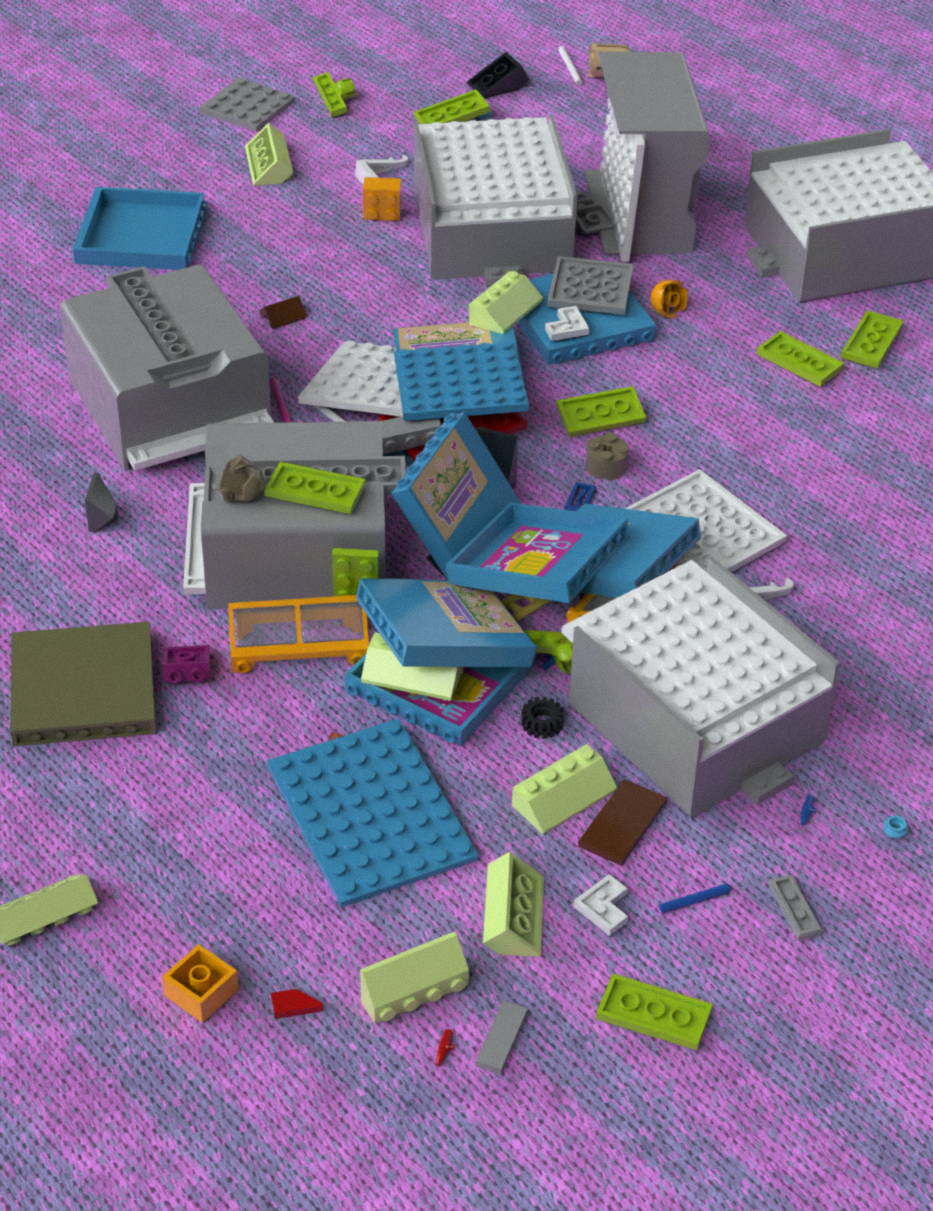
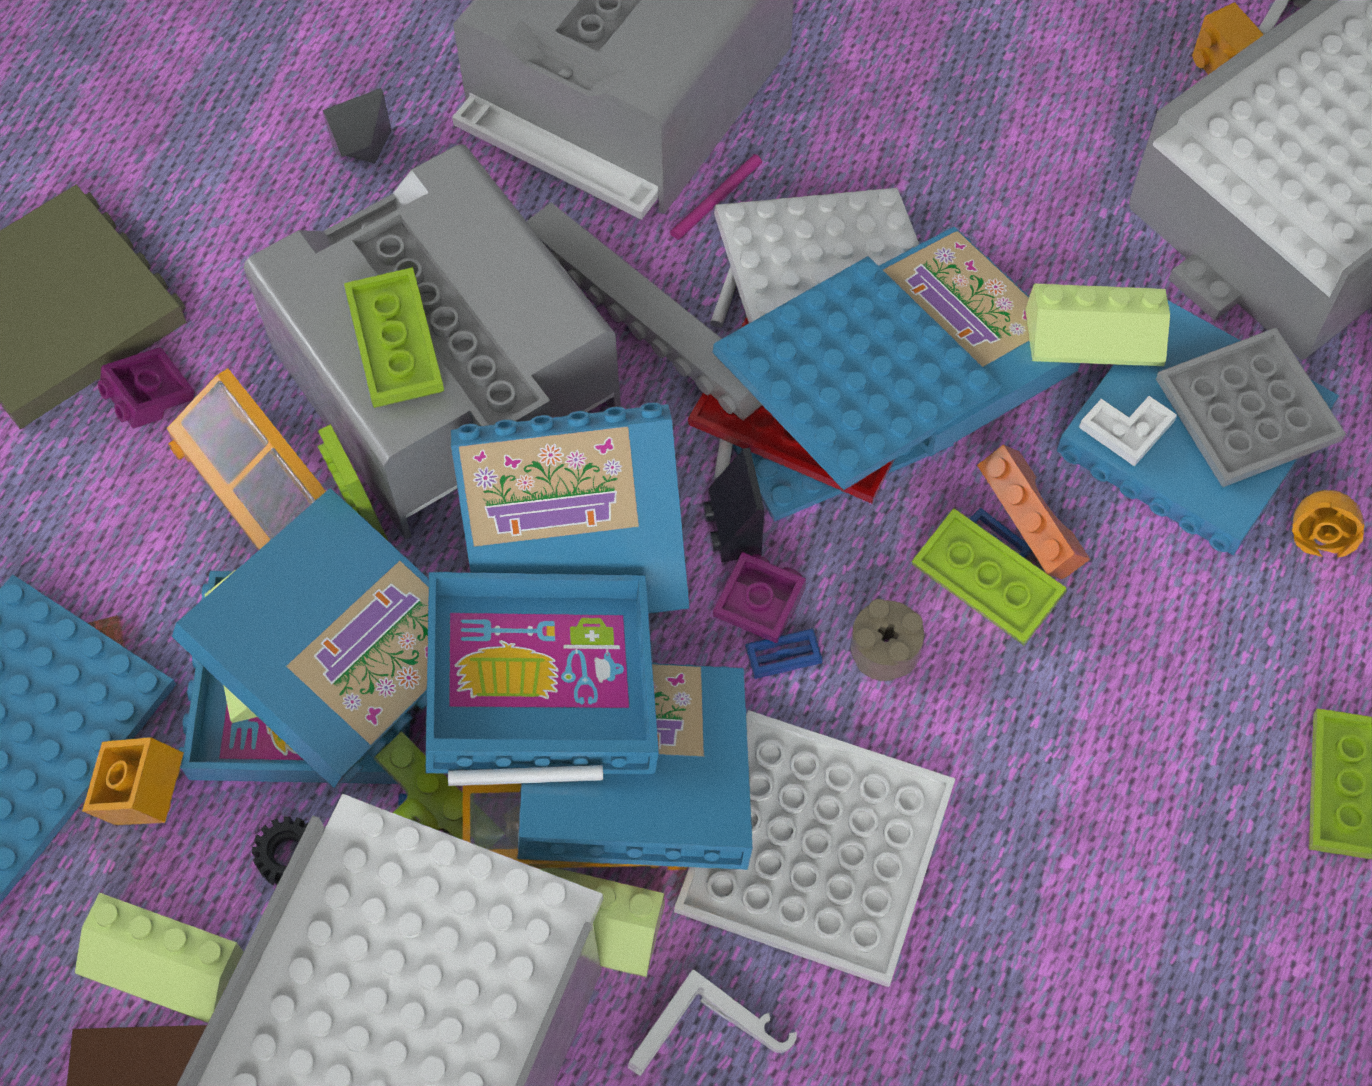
camera: 60 degrees right, 20 degrees up
dark tan helmet [219,454,265,502] -> none
reddish brown panel [259,296,307,329] -> none
none -> light orange brick [82,737,184,825]
none -> white bar [448,765,603,786]
none -> magenta plate [713,552,806,643]
none -> orange arch [977,444,1090,579]

